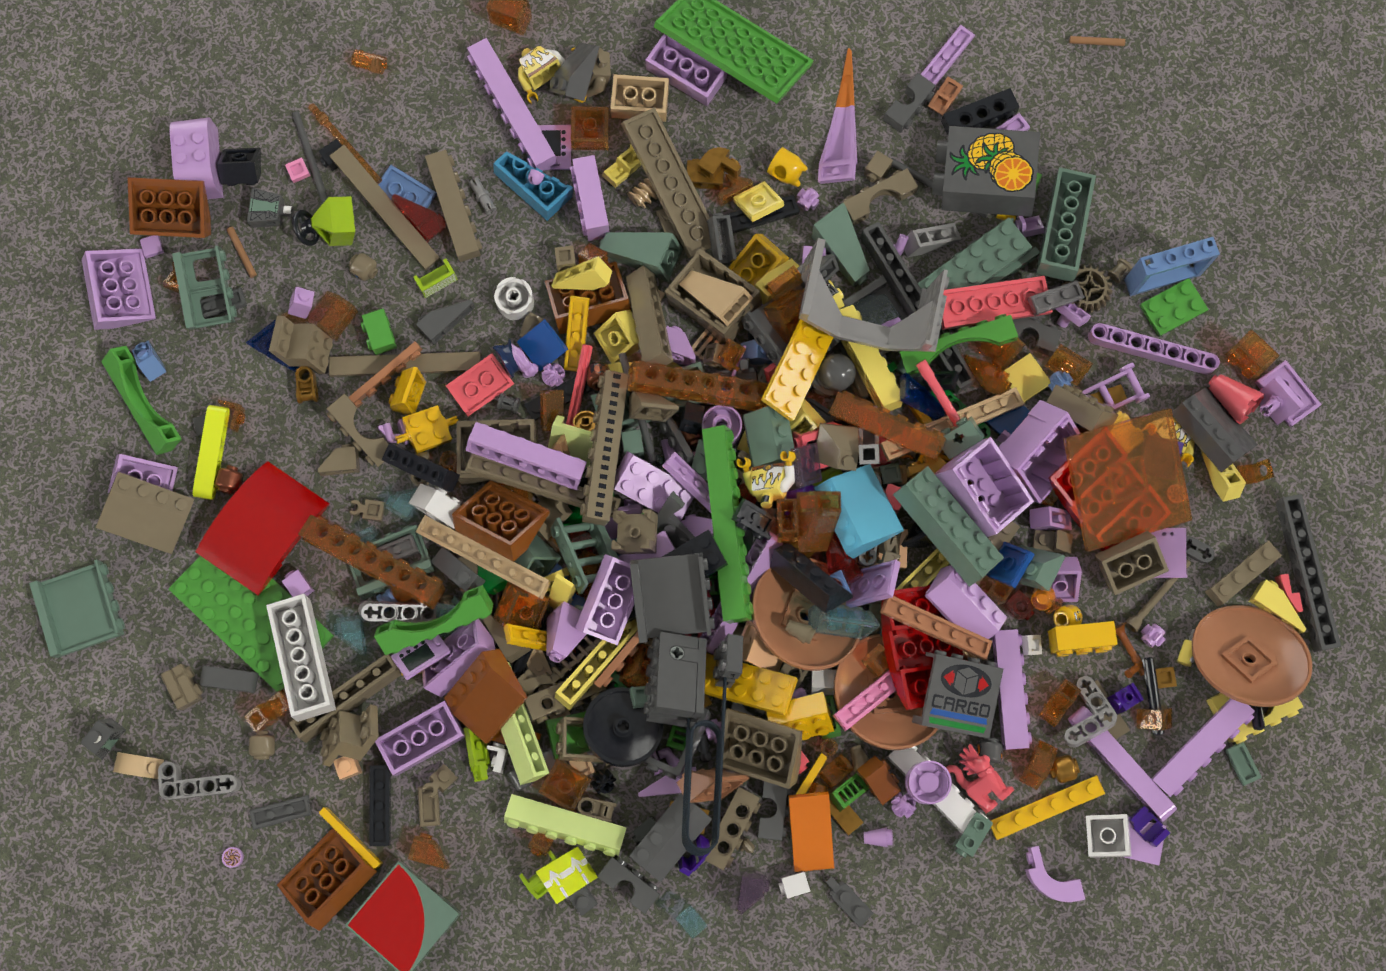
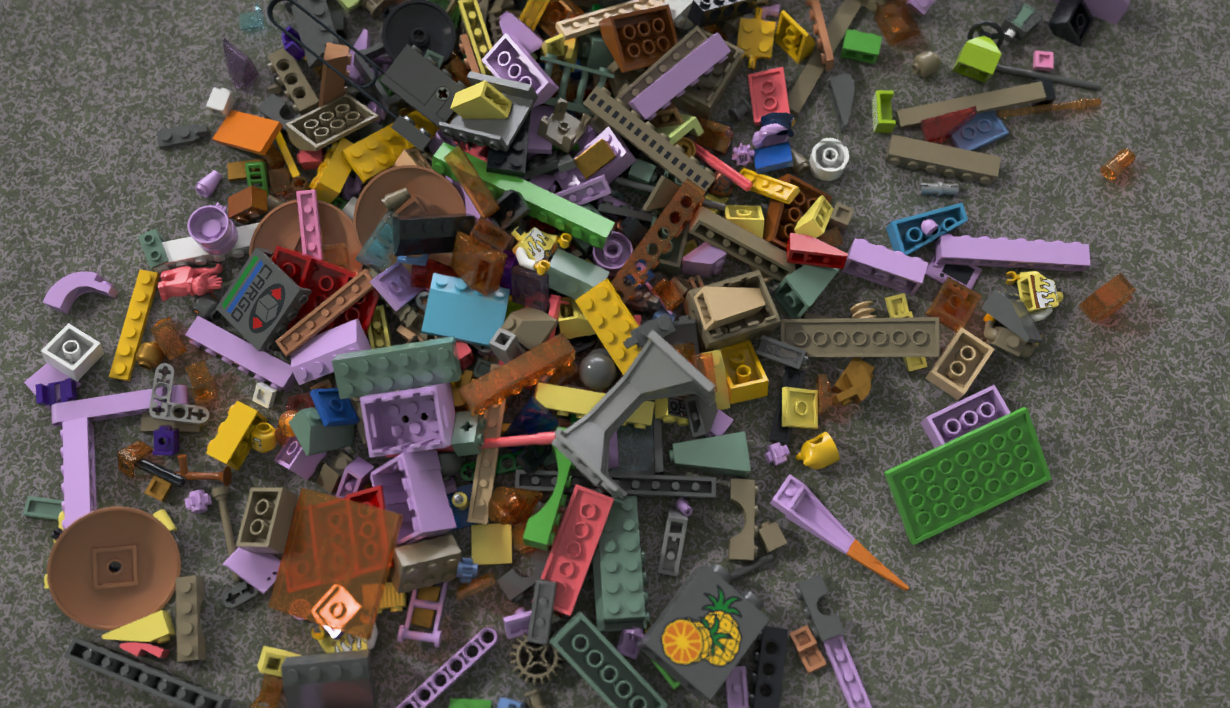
camera: 120 degrees right, 5 degrees down
none -> clear orange tile [444,146,500,220]
none -> light yellow slope [451,80,513,119]
none -> light yellow piece [452,492,470,511]
none -> pearl gold slope [574,139,616,179]
none -> dark grey hinge [623,313,676,349]
none -> red slope [787,233,848,269]

